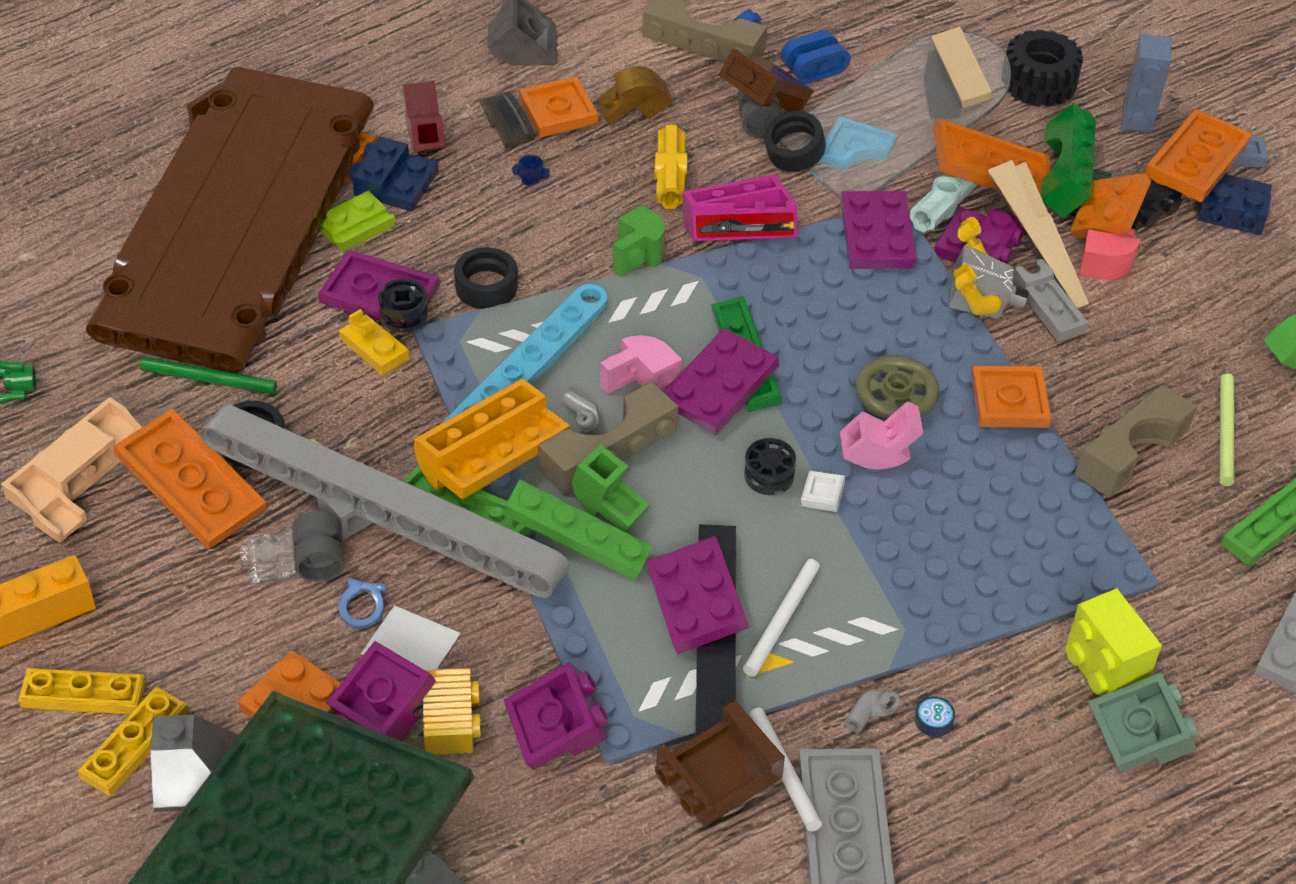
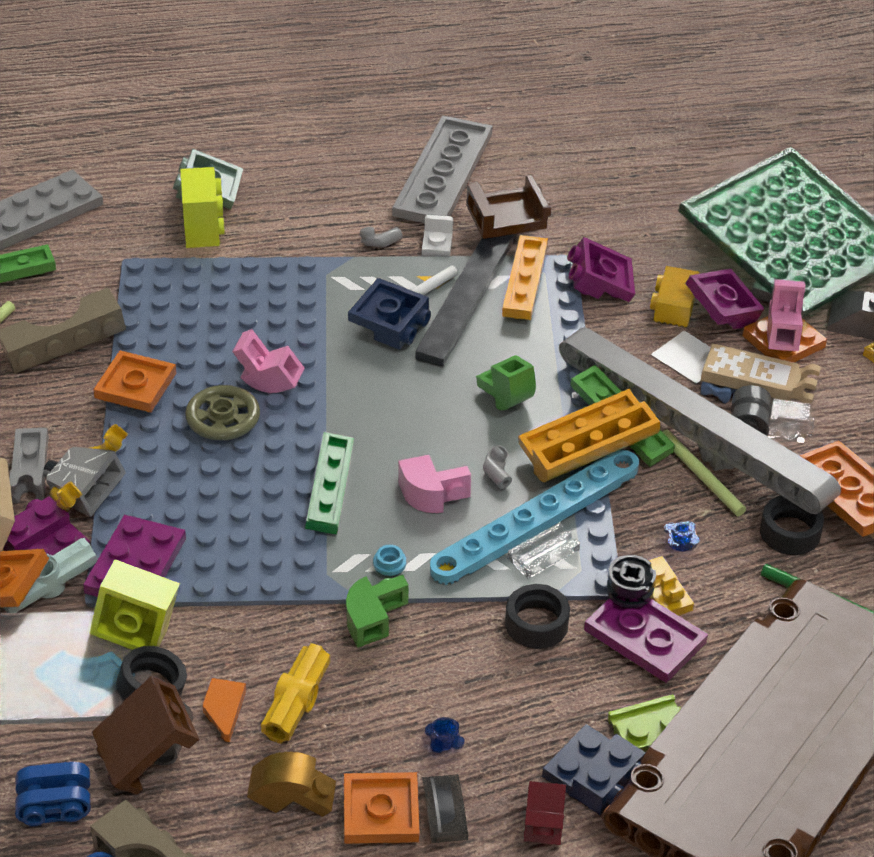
camera: 160 degrees left, 5 degrees down
bright green plate [502,479,652,581] -> none
dark tan arch [538,381,678,495] -> none
magenta plate [646,536,750,655] -> none
magenta plate [663,328,780,435] -> none
dark pink wedge [682,174,797,241] -> none
black wheel [744,438,796,495] -> none
white bar [749,707,822,832] -> none
white tile [801,470,845,512] -> none
tile [914,696,955,737] -> none
none -> neon yellow brick [89,560,180,650]
none -> orange tile [203,678,246,742]
none -> dark blue plate [348,278,431,350]
none -> medium azure plate [373,545,406,576]
none -> white bracket [422,215,453,256]
none -> light orange plate [502,235,548,320]
none -> clear tile [507,523,580,578]
none -> clear blue plate [664,521,700,552]
none -> tan tile [700,343,821,404]
none -> bright pink brick [767,279,805,351]

